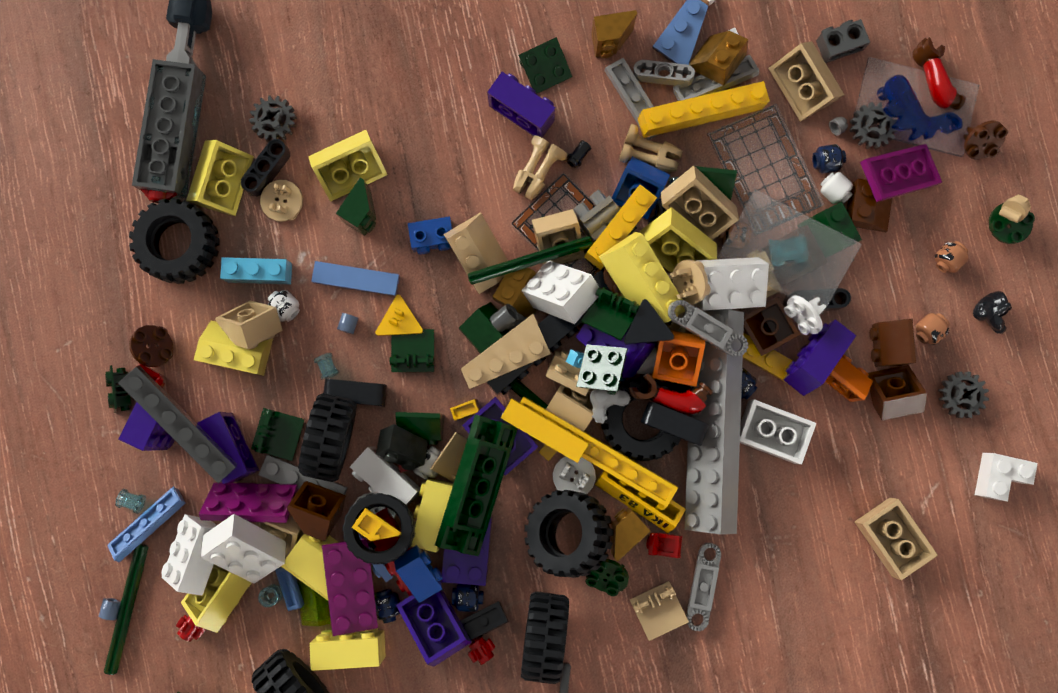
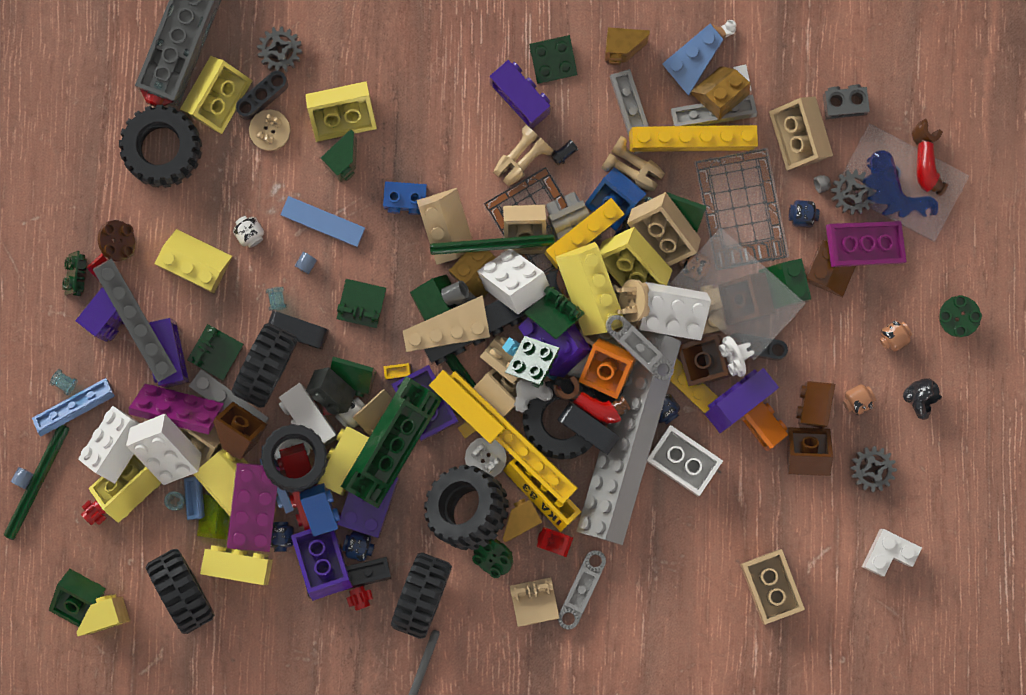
camera: 15 degrees right, 0 degrees up
tan slope [215,301,283,349] -> none
medium azure brick [220,257,292,285] -> none
yellow tile [351,508,402,541] -> none
yellow piece [375,295,423,336] -> none
black piece [624,299,674,344] -> none
light grey beam [634,60,695,87] -> none
clear light blue piece [768,234,808,266] -> none
white head [820,172,853,204] -> none
reddish brown plate [963,120,1008,160] -> none
tan piece [999,194,1031,223] -> none

